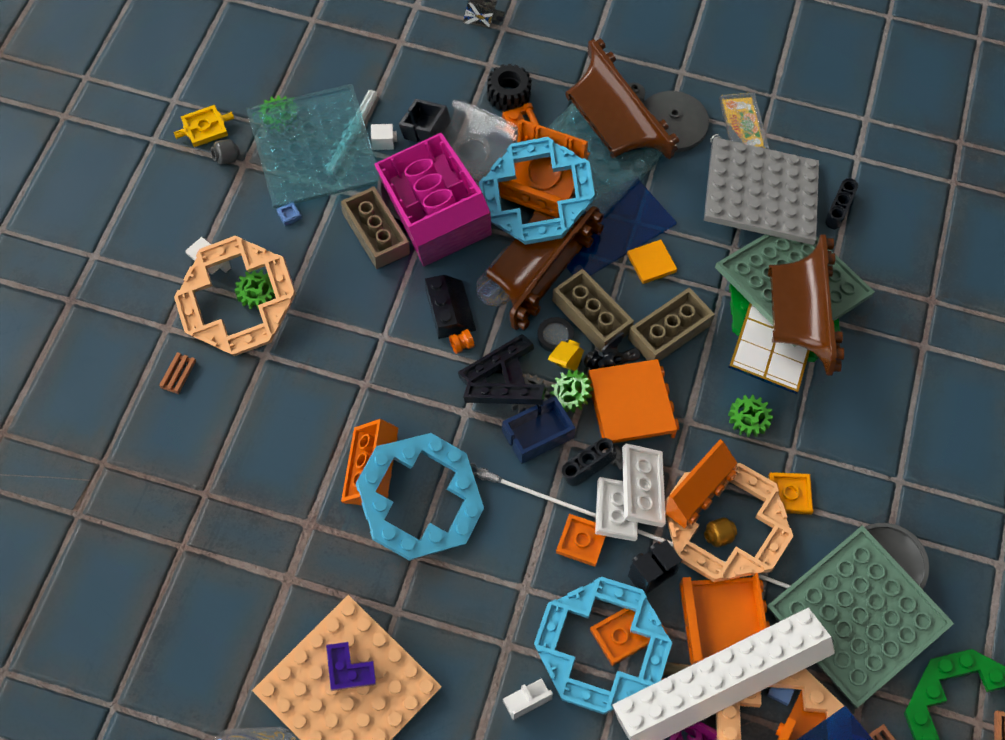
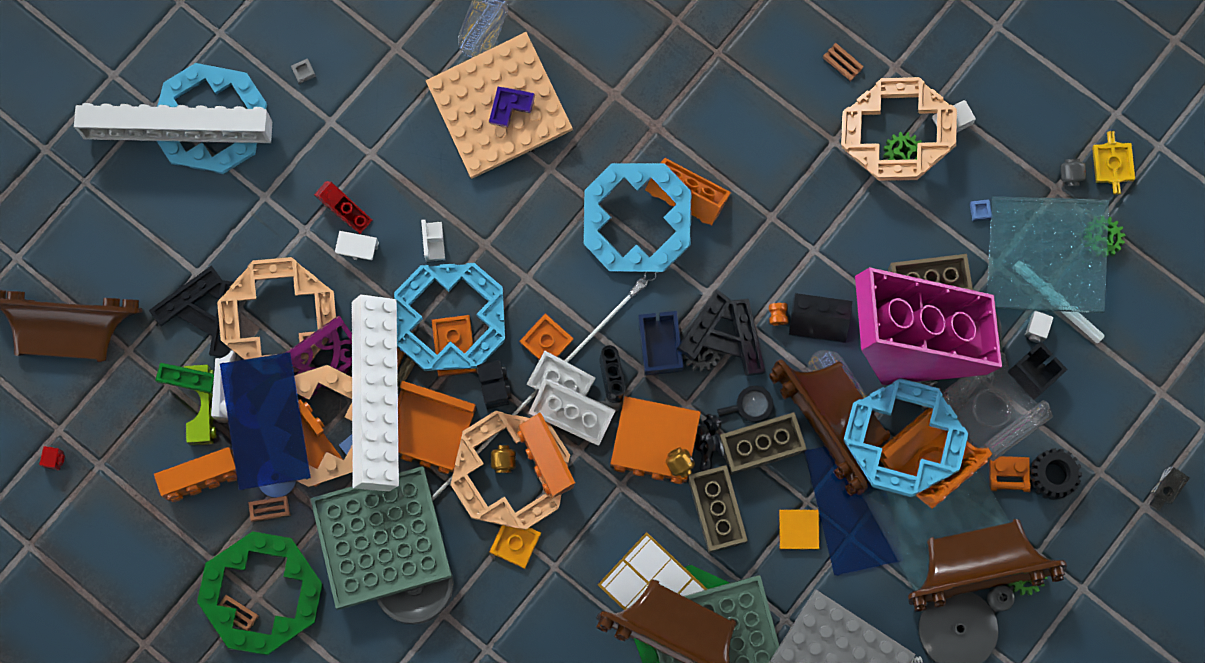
camera: 115 degrees right, 15 degrees up
yellow slope [548,340,584,371] -> none
bright green gear [550,369,593,413] -> none
bright green gear [728,395,773,437] -> none
none -> pearl gold head [666,447,695,478]

